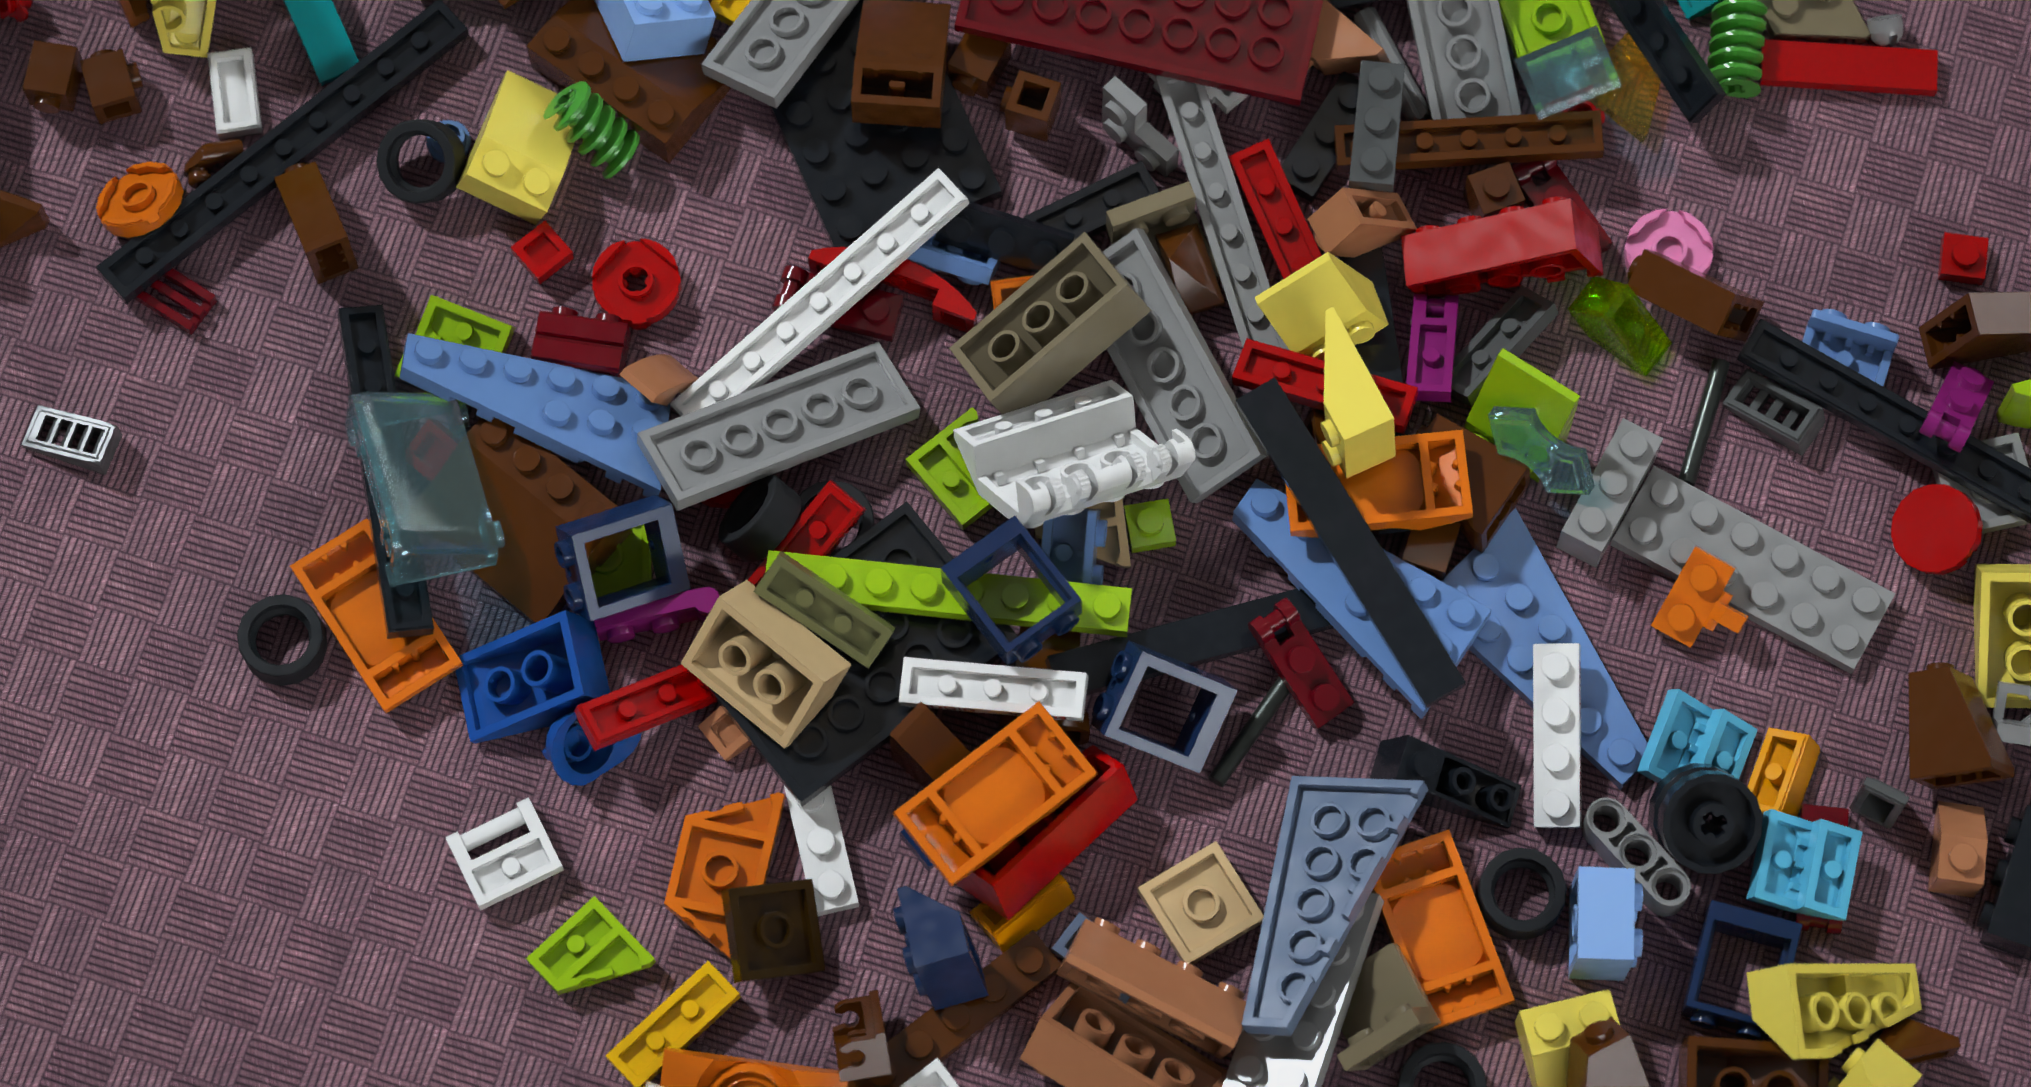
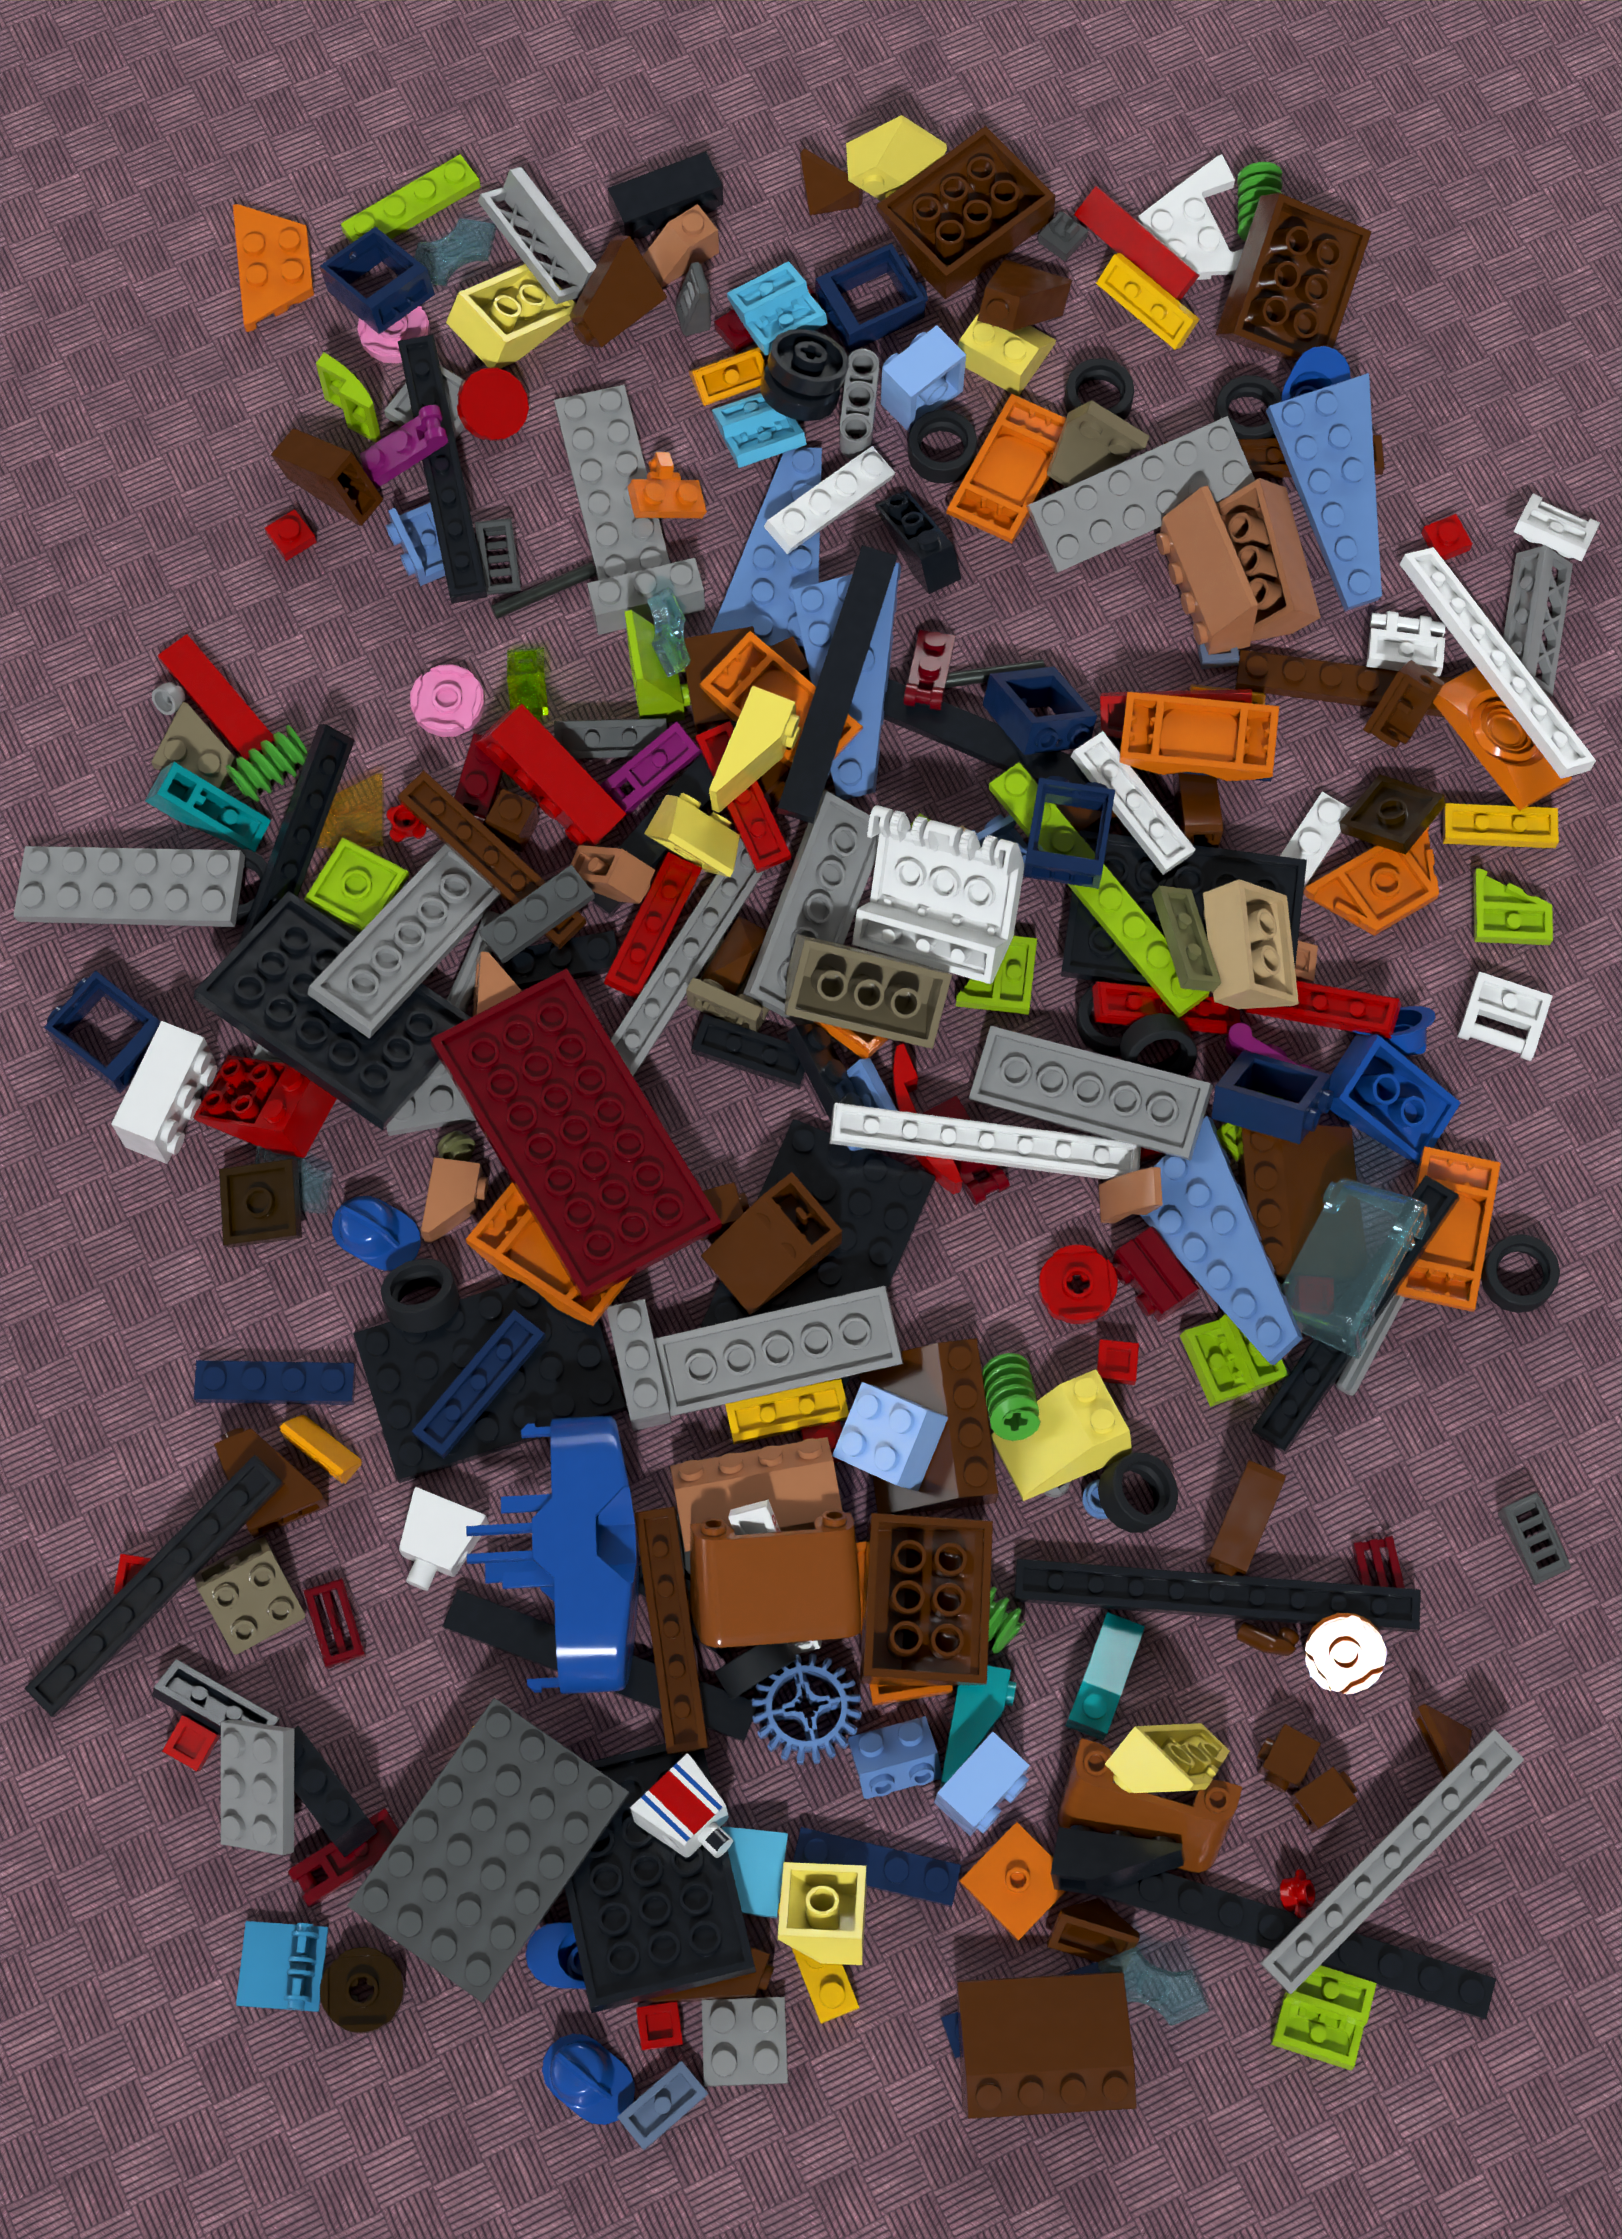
camera: 135 degrees left, 0 degrees up
white tile [207,47,263,139] -> none
dark blue slope [893,886,988,1011] -> none
reddish brown brick [1000,70,1061,142] -> none
light grey plate [1102,76,1179,178] -> none
tan plate [1137,841,1264,965] -> none
sand blue wing [1242,776,1429,1036] -> none
clear light blue slope [1514,25,1622,120] -> none
reddish brown slope [1625,249,1764,342] -> none
light yellow wedge [1746,963,1922,1060] -> none
none -> light grey axle [1336,1293,1405,1396]

